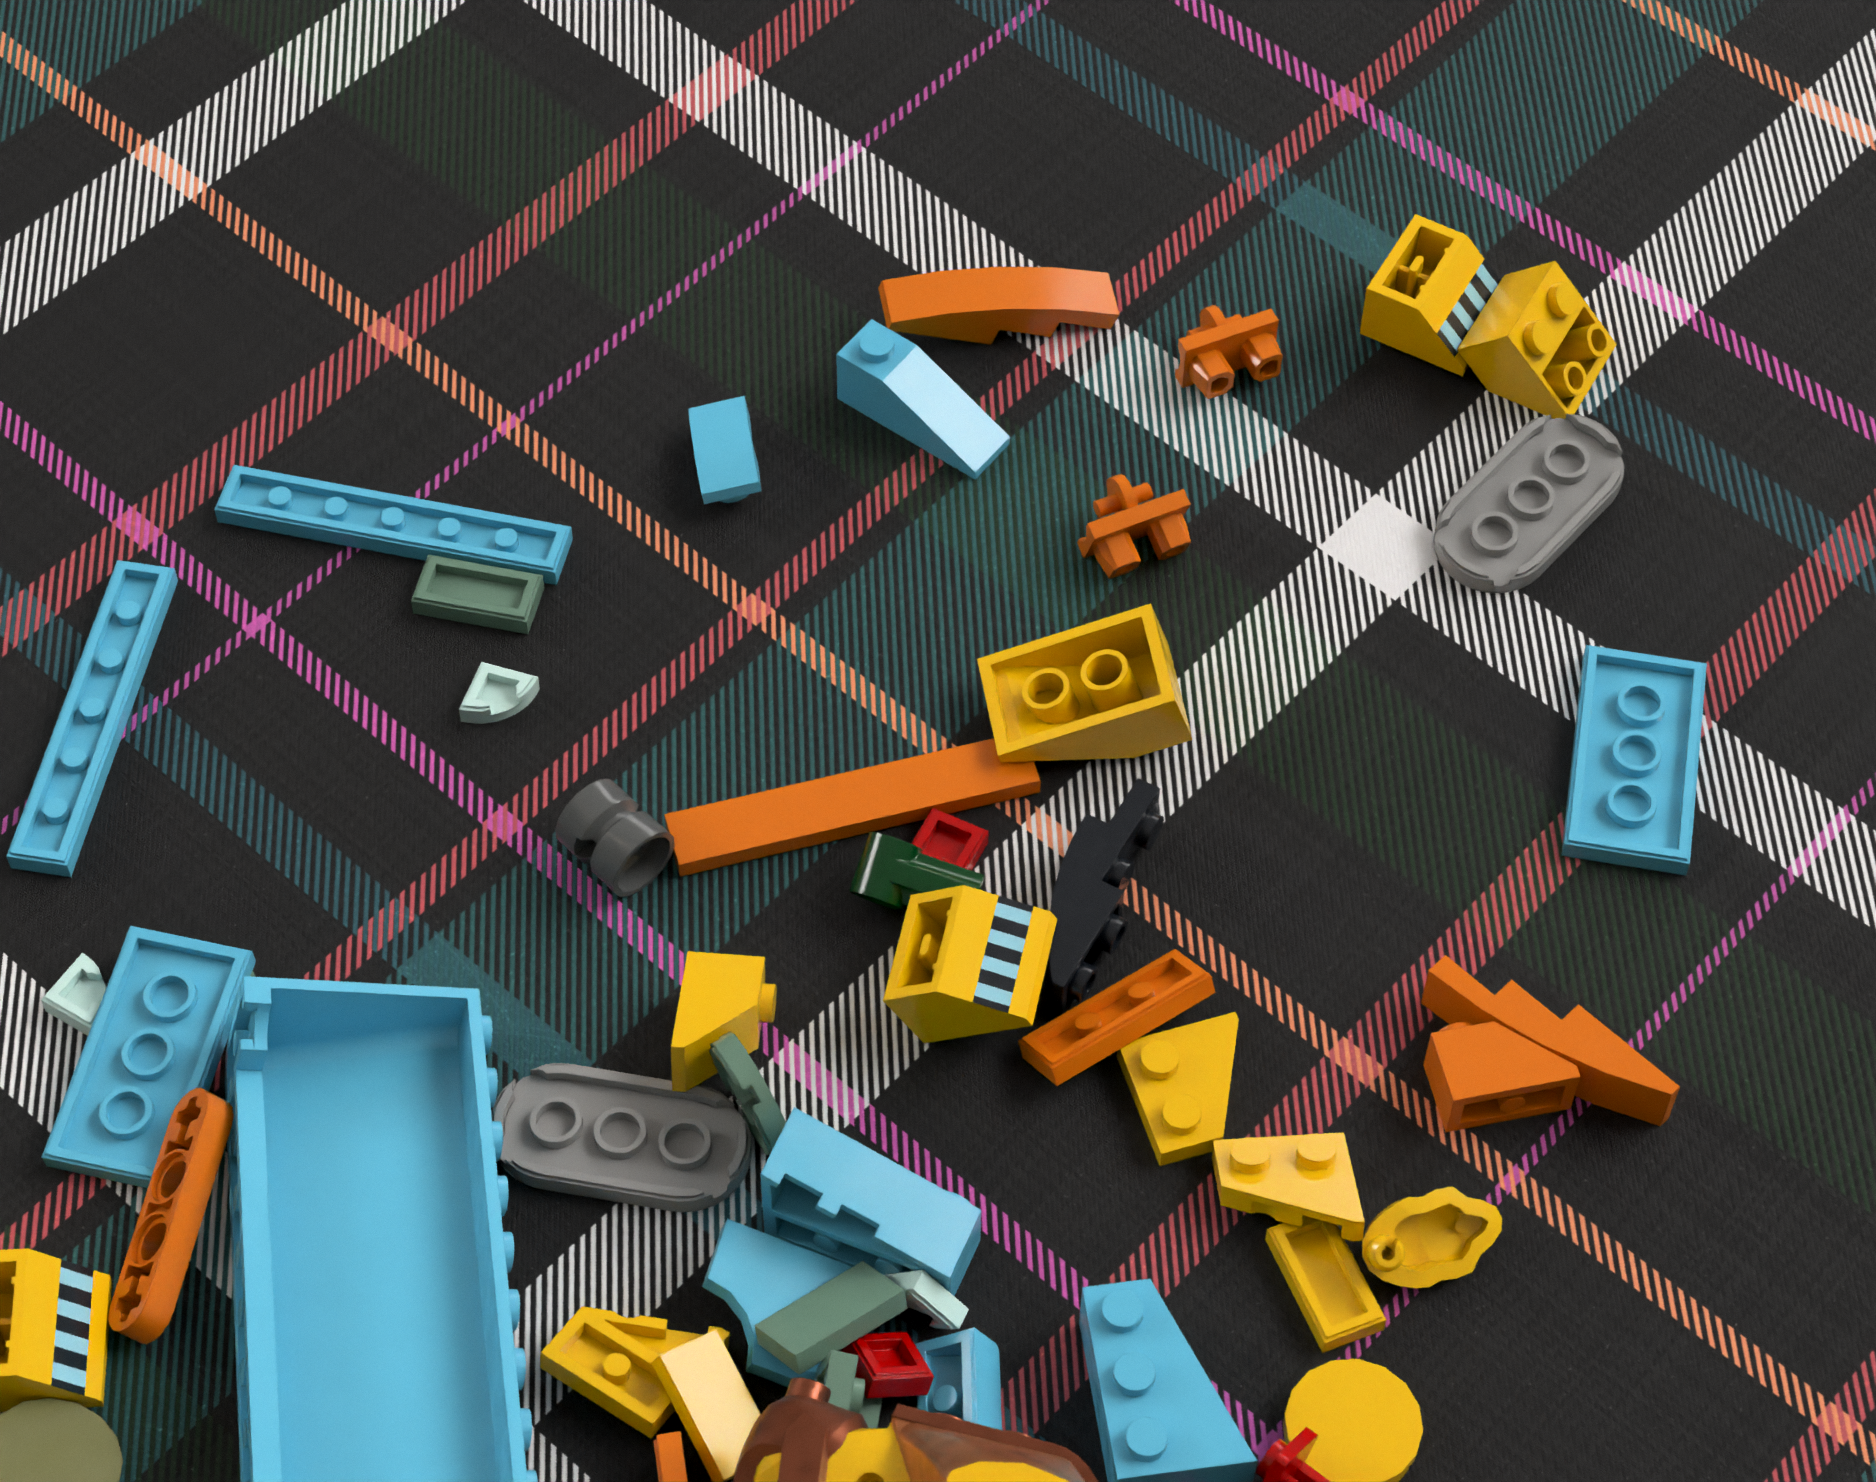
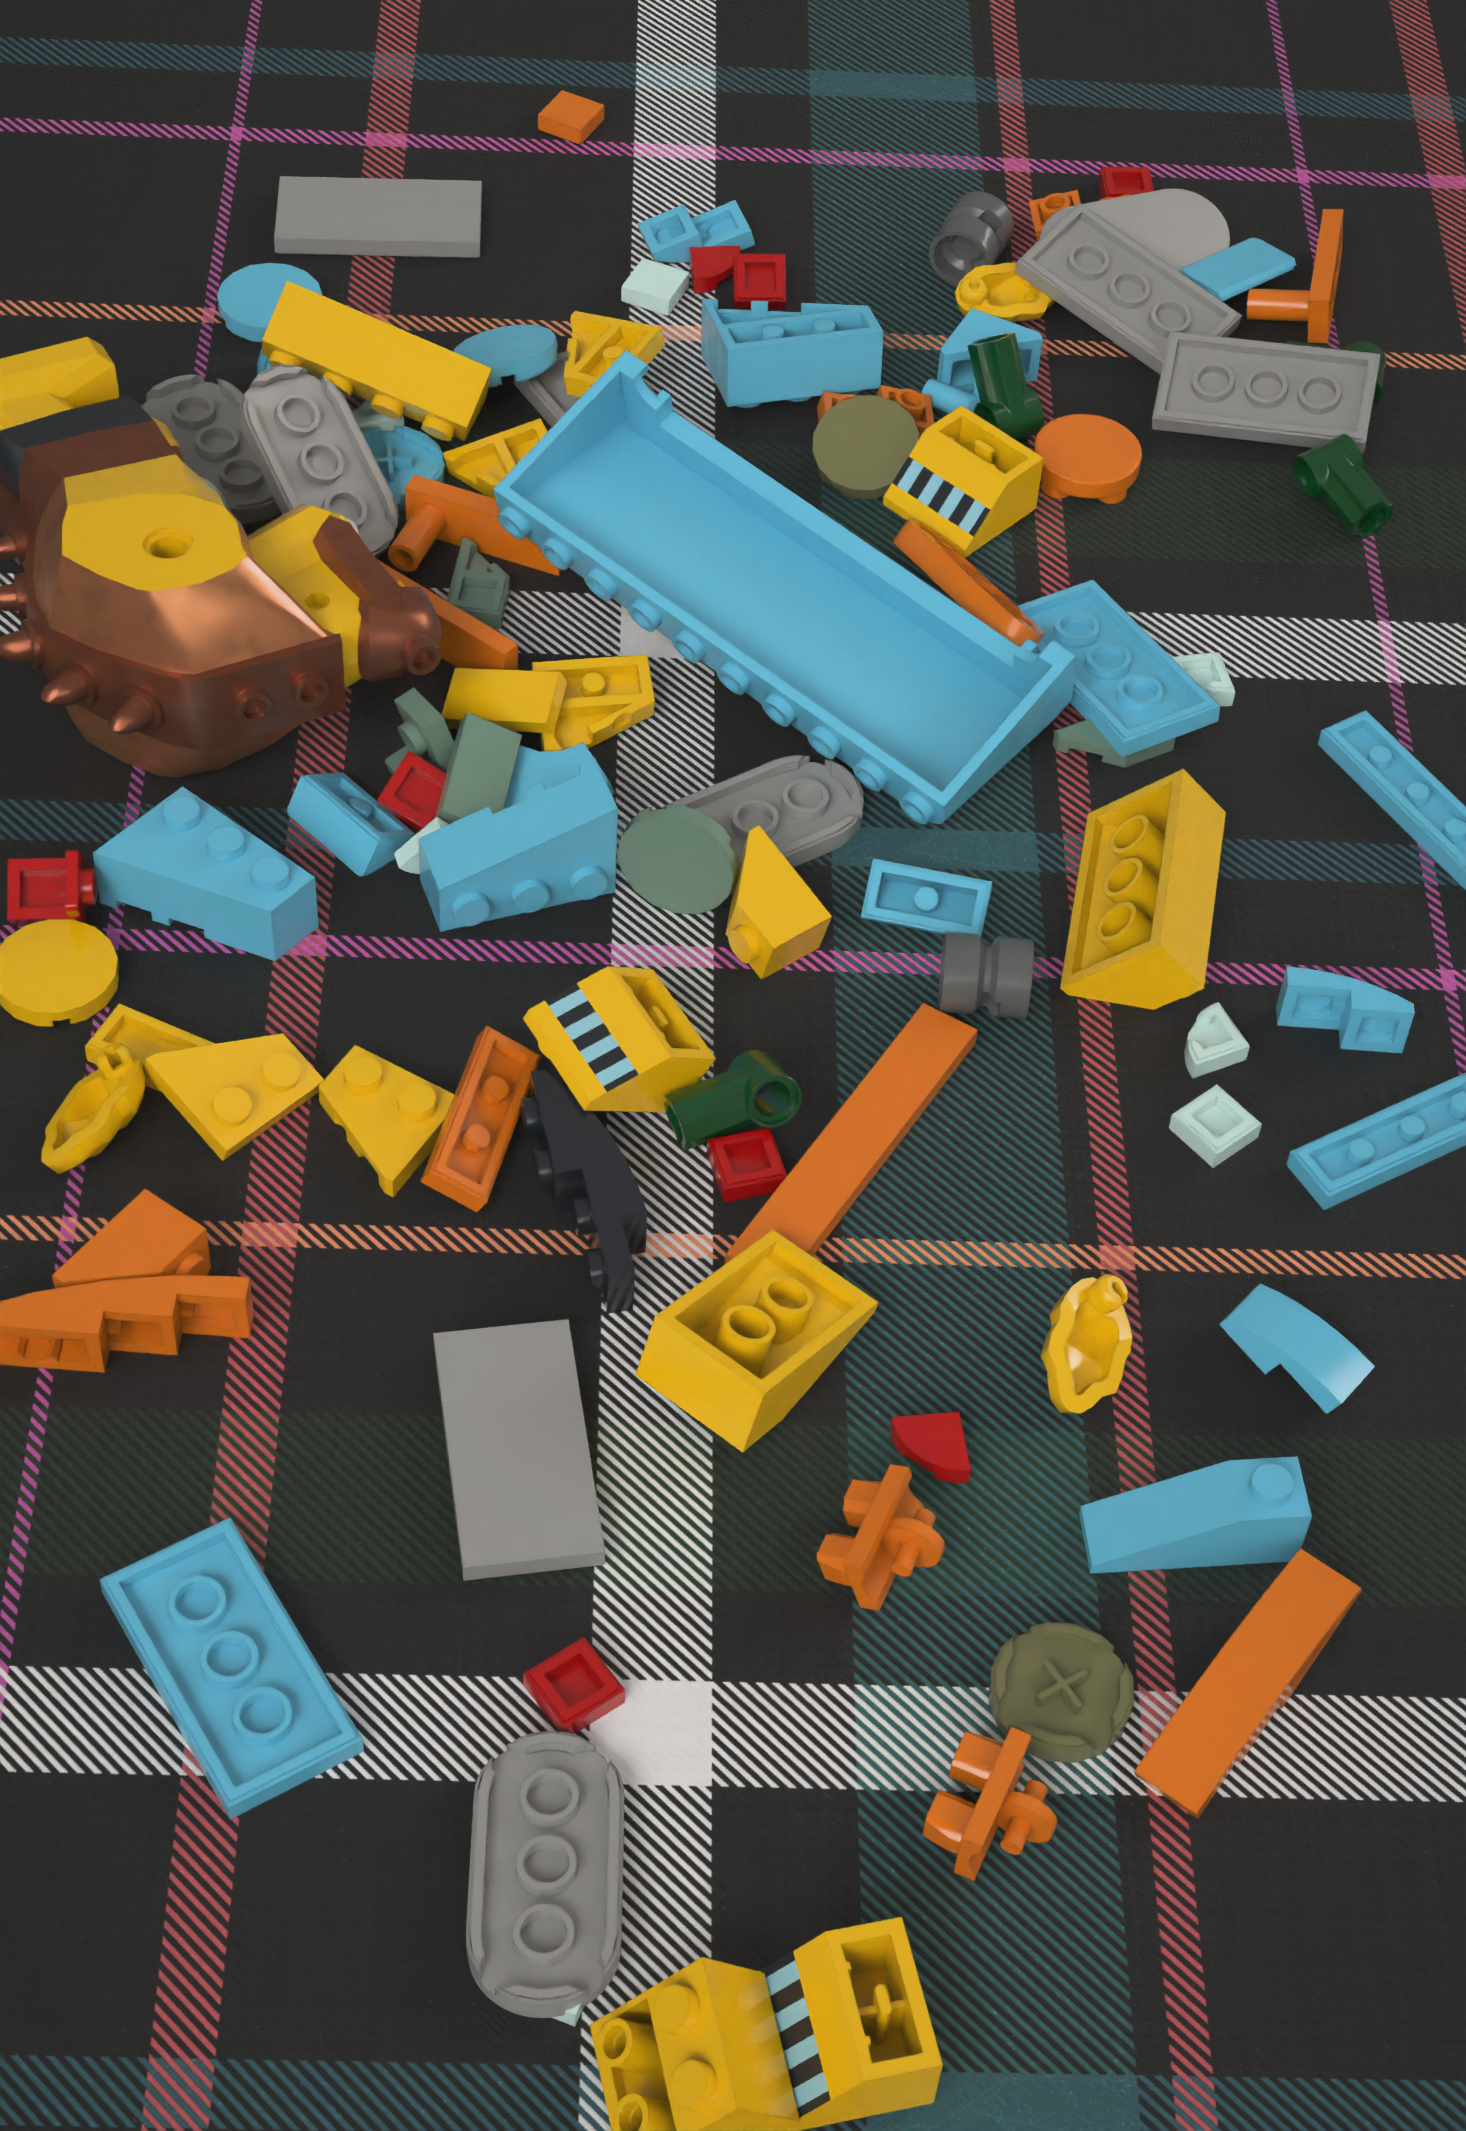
camera: 135 degrees right, 5 degrees down
sand green tile [411,555,545,634] -> none
none -> light grey tile [433,1319,605,1581]
none -> red tile [523,1637,625,1734]
none -> medium azure slope [861,859,992,936]
none -> red tile [889,1412,971,1483]
none -> olive tile [988,1622,1134,1763]
none -> yellow arm [1041,1274,1132,1414]
none -> yellow slope [1060,769,1226,1010]
none -> light aqua tile [1169,1085,1262,1168]
none -> medium azure slope [1276,966,1415,1053]

